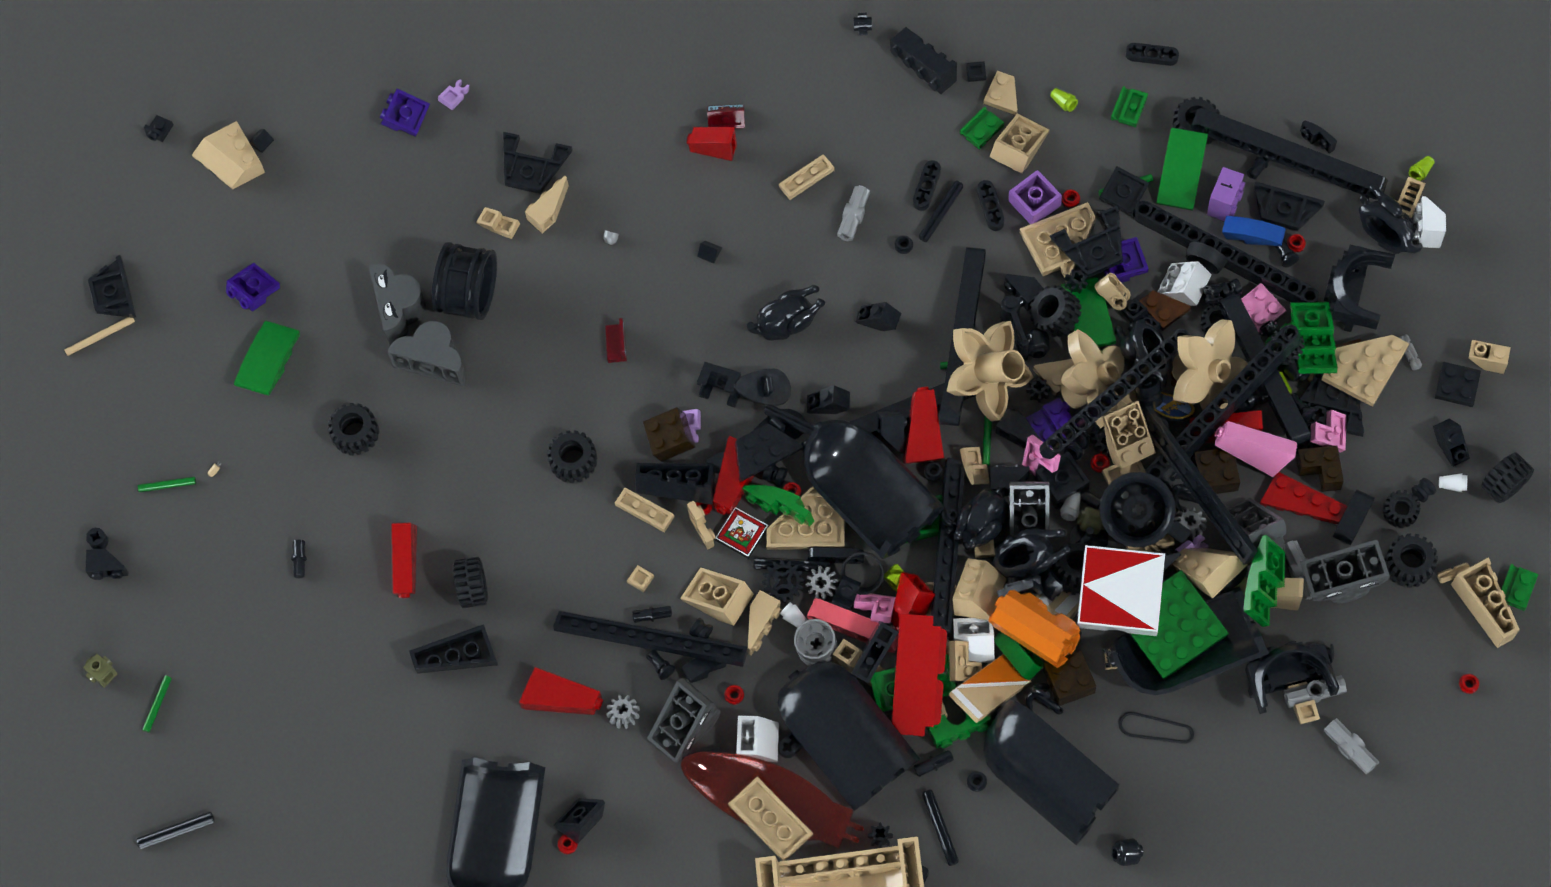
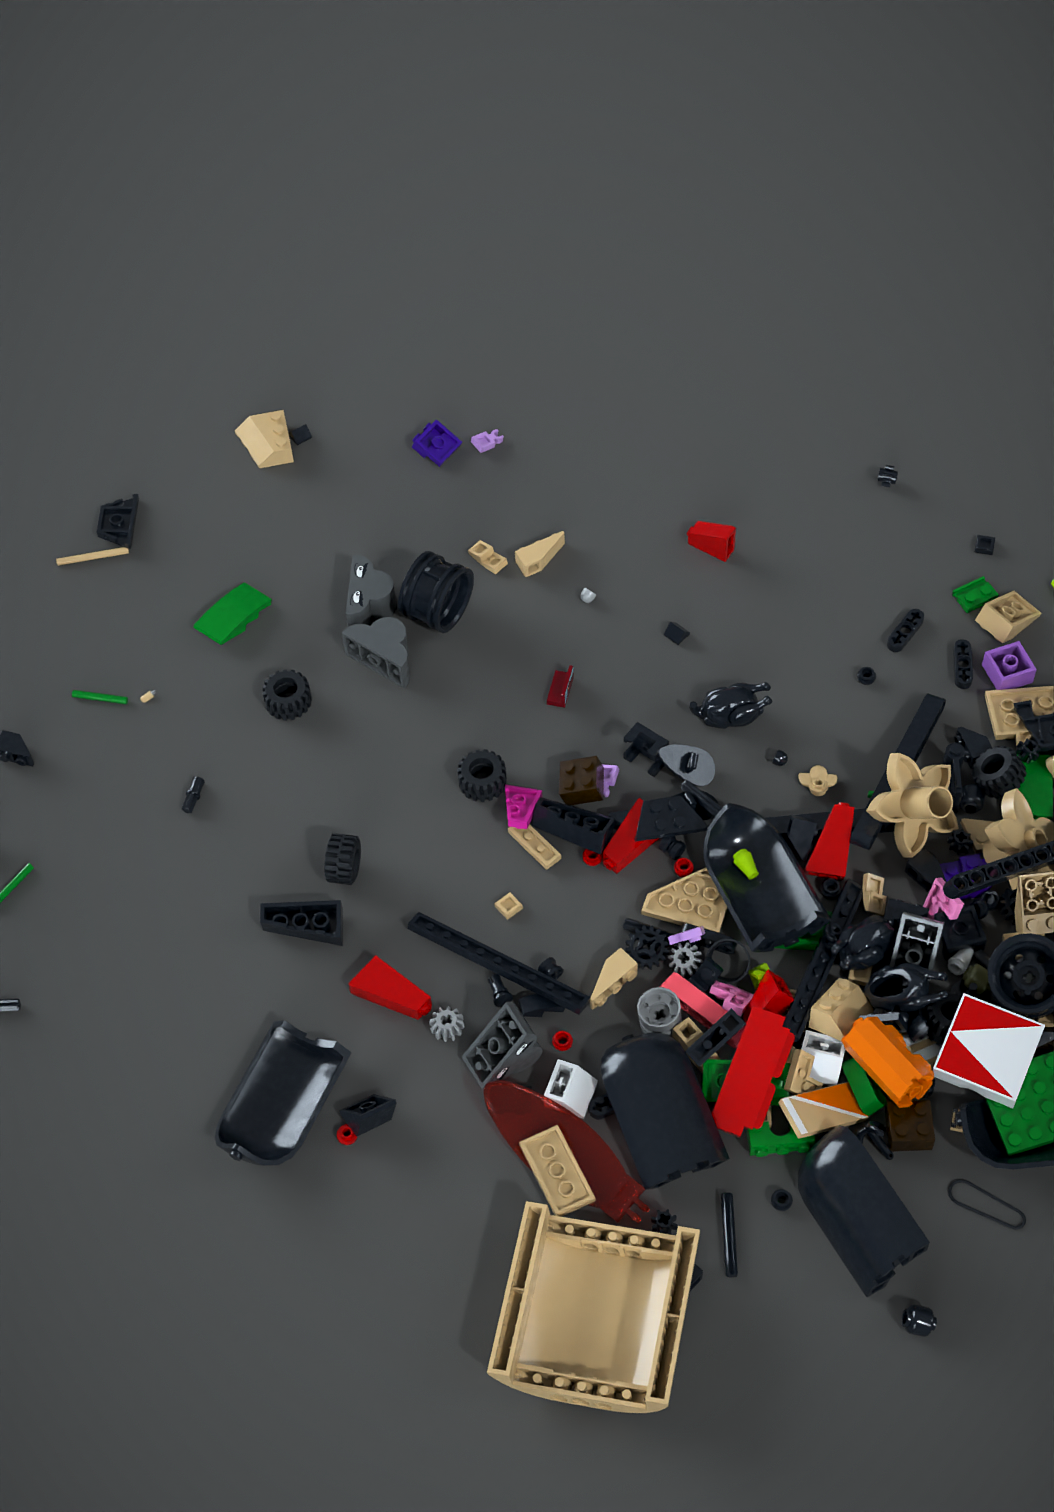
camera: 15 degrees right, 10 degrees down
black wheel [86,527,109,549] -> none
black bracket [144,115,174,142] -> none
dark purple plate [226,263,280,312] -> none
red slope [392,523,417,598] -> none
black wing [503,132,573,194] -> none
black axle [632,606,672,623] -> none
tan slope [680,567,754,626] -> none
tan plate [687,501,715,550] -> none
dark red panel [707,104,745,128] -> none
tile [715,507,769,559] -> none
green slope [742,485,814,527] -> none
tan plate [779,154,835,200] -> none
white cone [780,602,807,628] -> none
black slope [807,385,850,414] -> none
light grey piece [837,185,870,242] -> none
black slope [855,302,902,331] -> none
black wedge [890,27,957,94] -> none
black axle [914,750,954,777] -> none
black axle [919,180,963,242] -> none
green bar [982,416,992,467] -> none
tan wing [984,71,1018,115] -> none
red plate [1062,189,1080,208] -> none
red plate [1090,454,1110,473] -> none
none -> dark pink wing [505,785,542,829]
none -> lavender plate [668,926,705,945]
none -> lime cone [733,849,759,880]
none -> black hinge [772,749,788,766]
none -> tan plate [798,765,837,796]

